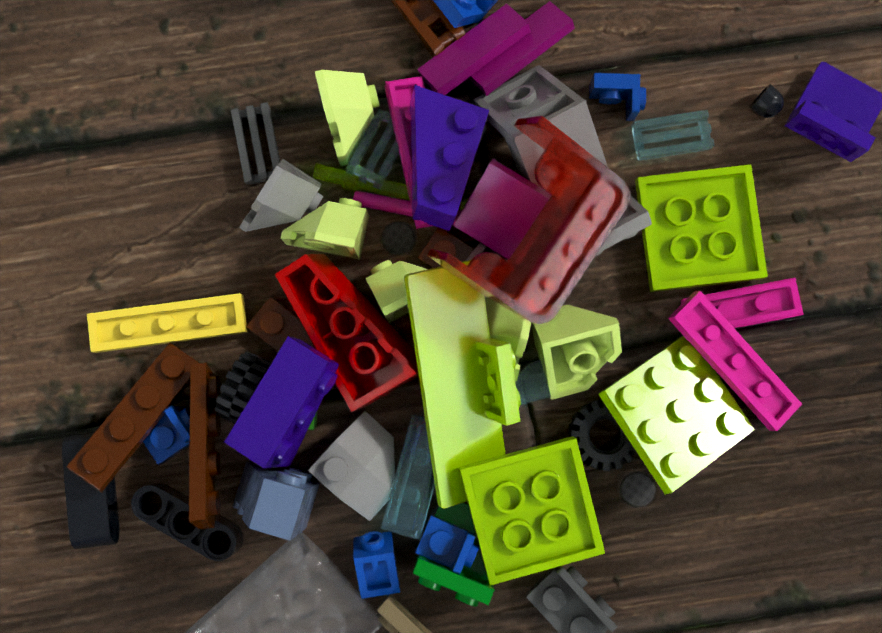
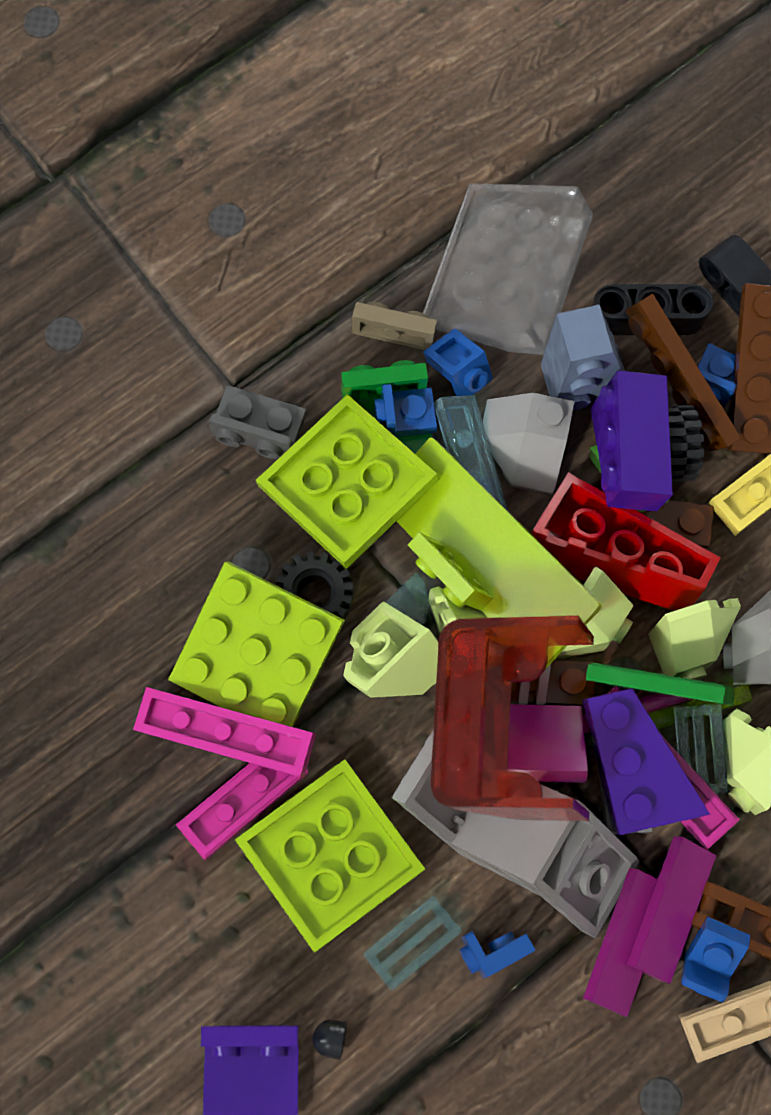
camera: 145 degrees right, 10 degrees down
none -> green tile [586,663,736,706]

